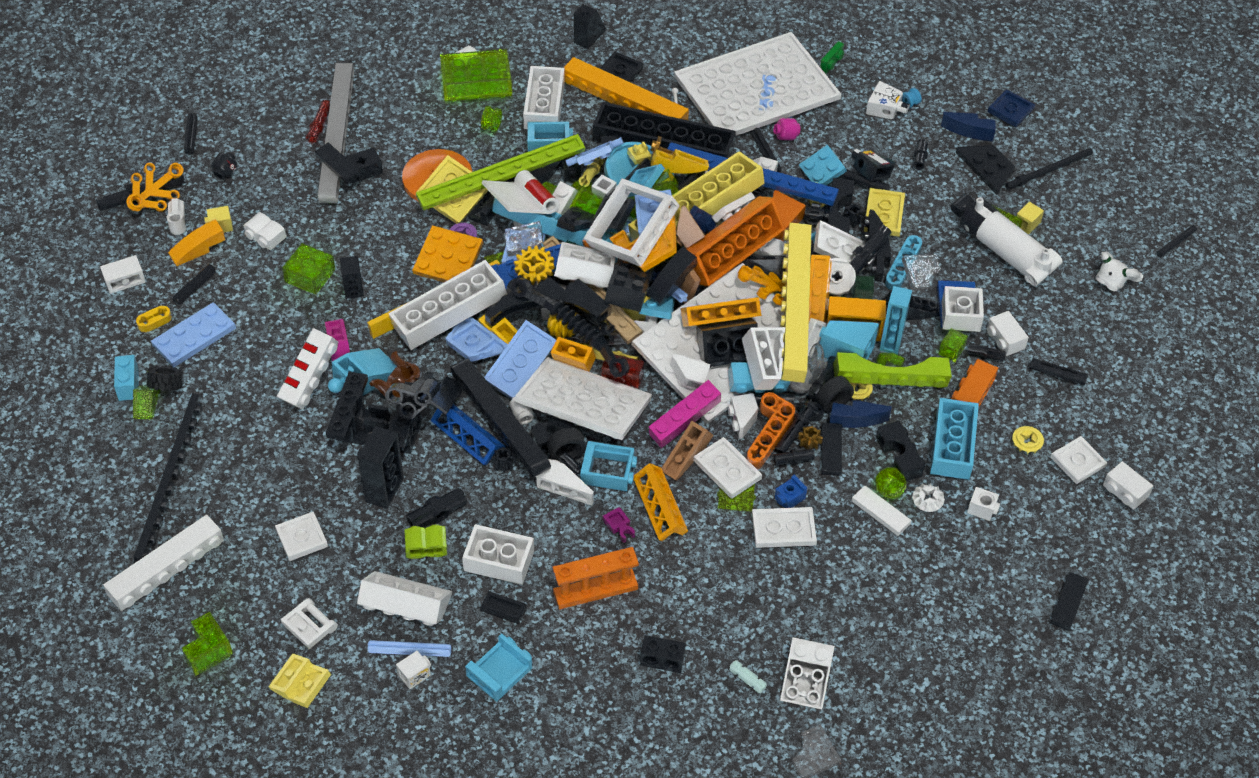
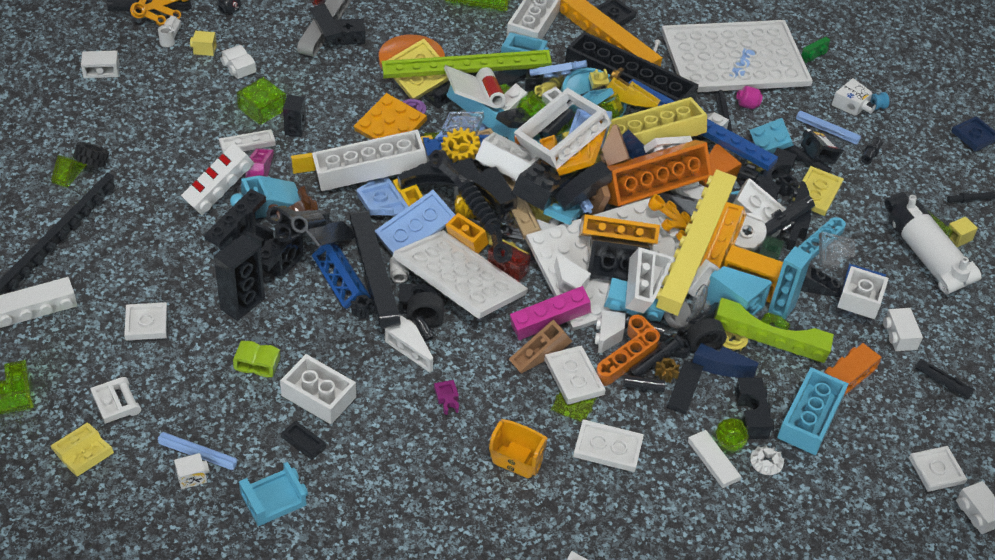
camera: 15 degrees right, 5 degrees down
medium azure brick [114,355,139,401] -> none
yellow beam [136,306,172,332] -> none
light blue plate [151,302,236,368] -> none
light orange slope [168,219,225,266] -> none
black axle [172,264,216,305] -> none
white slope [357,571,452,626] -> none
black piece [406,488,467,527] -> none
clear neon green wheel [481,106,502,132] -> none
orange fence [553,547,639,610] -> none
medium azure window [580,441,637,491] -> none
light orange fence [633,463,688,541] -> none
black brick [640,635,686,673] -> none
blue brick [775,474,807,508] -> none
clear neon green brick [938,328,968,362] -> none
dark blue slope [941,112,996,142] -> none
black wing [955,145,1015,195] -> none
black axle [967,342,1006,361] -> none
white brick [967,487,1000,521] -> none
light yellow gear [1012,426,1044,454] -> none
none -> white tile [219,129,276,153]
none -> light orange piece [489,419,548,478]
none -> light blue axle [796,111,861,145]

